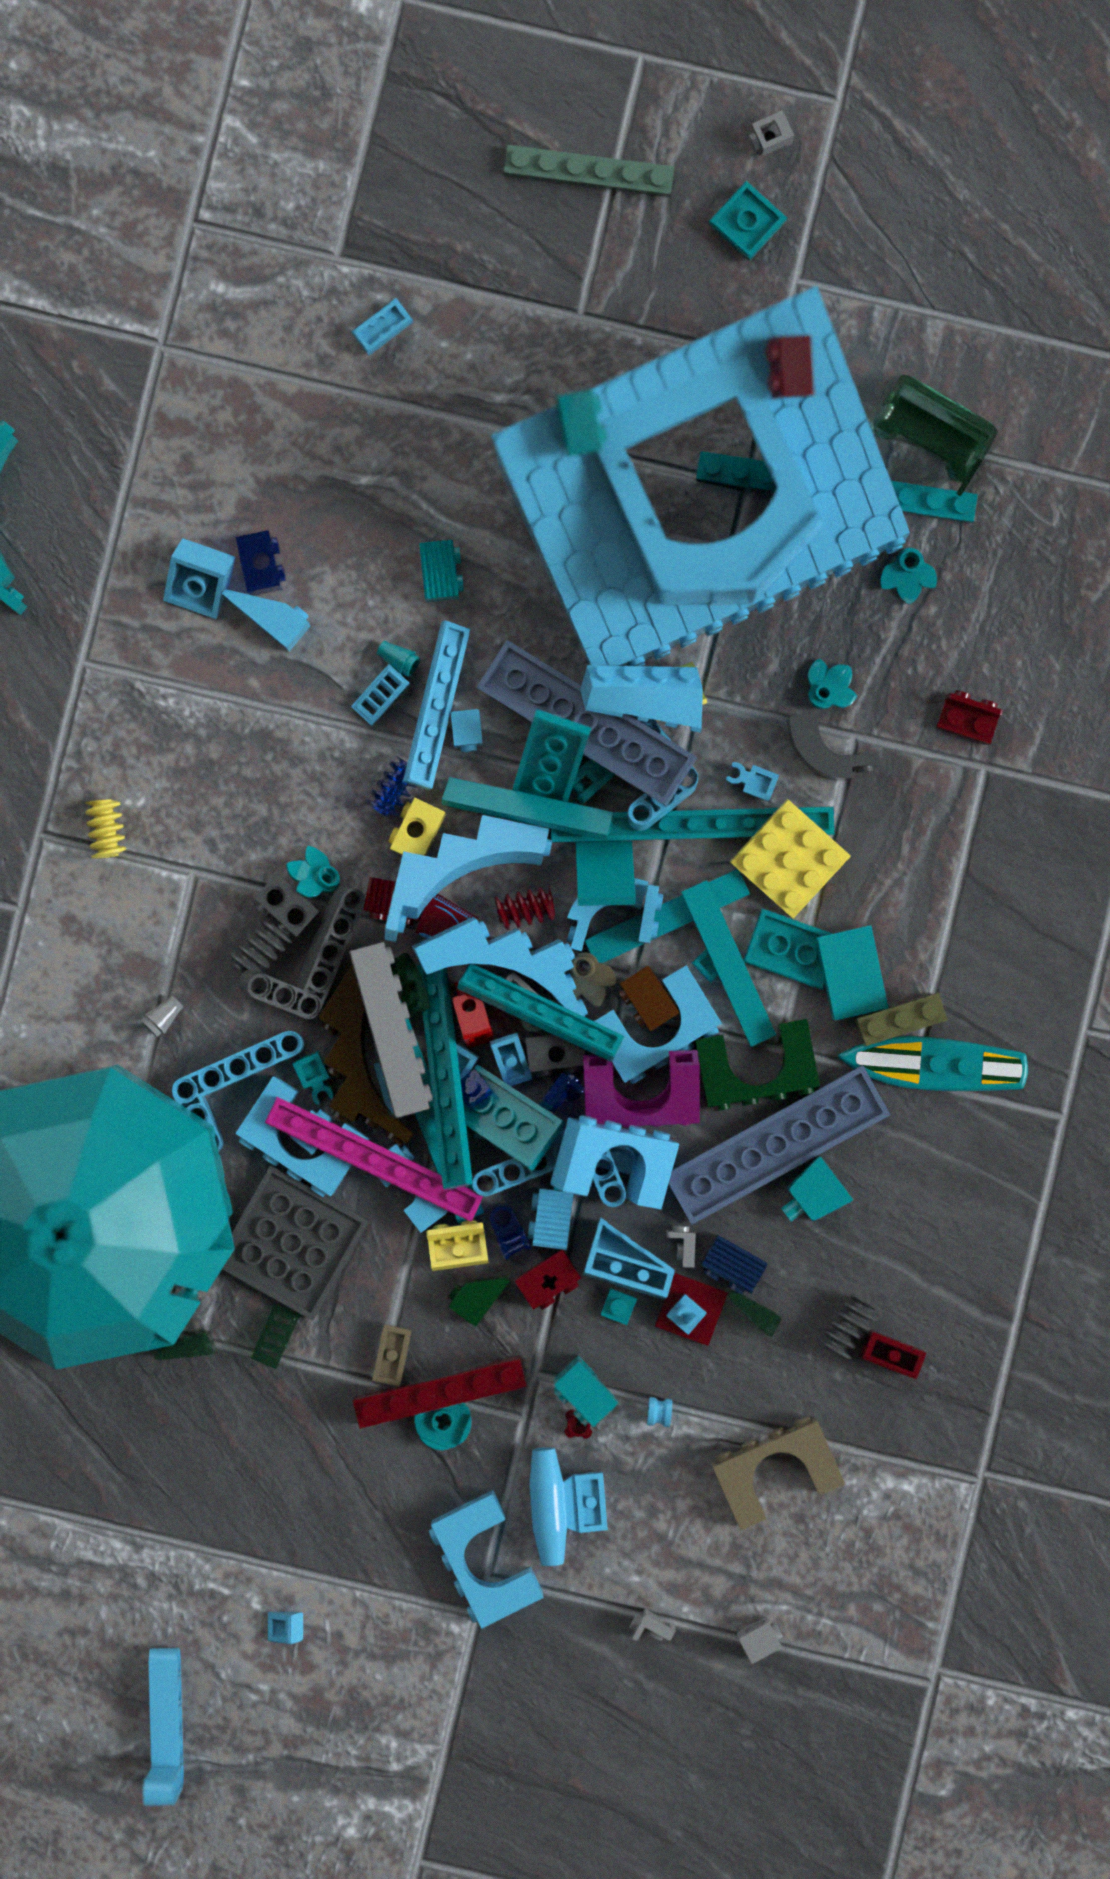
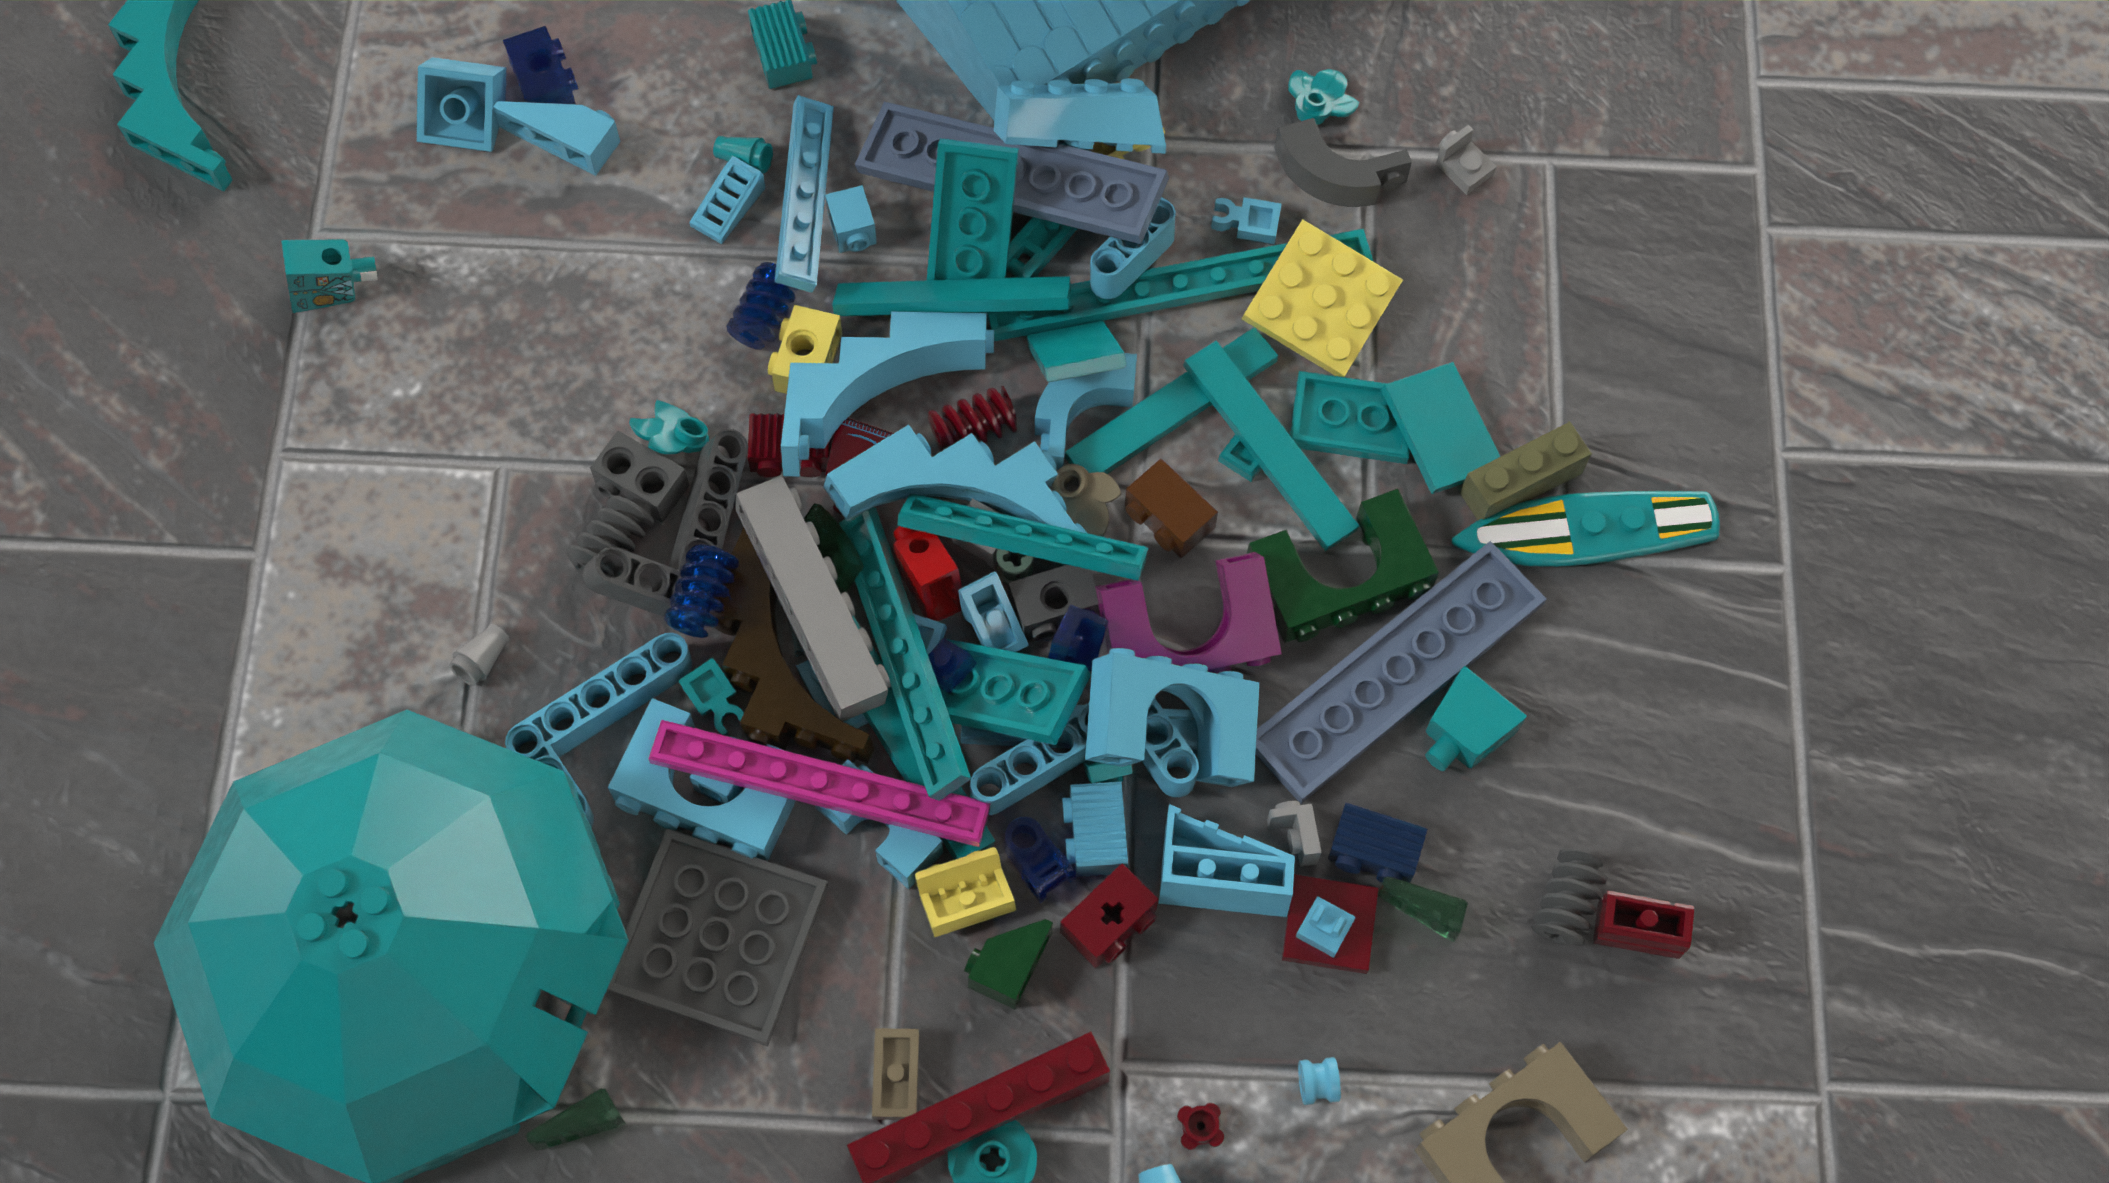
camera: 10 degrees left, 20 degrees down
light yellow piece [84,799,126,859] -> none
clear green slope [251,1303,301,1369] -> none
teal brick [554,1355,619,1428] -> none
medium azure arch [594,965,722,1084] -> none
teal plate [600,1288,637,1325] -> none
medium azure plate [638,885,663,944] -> none
dark red bracket [936,690,1004,745] -> none
none -> teal torso [281,239,378,313]
none -> clear blue piece [664,544,739,638]
none -> light grey bracket [1436,125,1497,195]

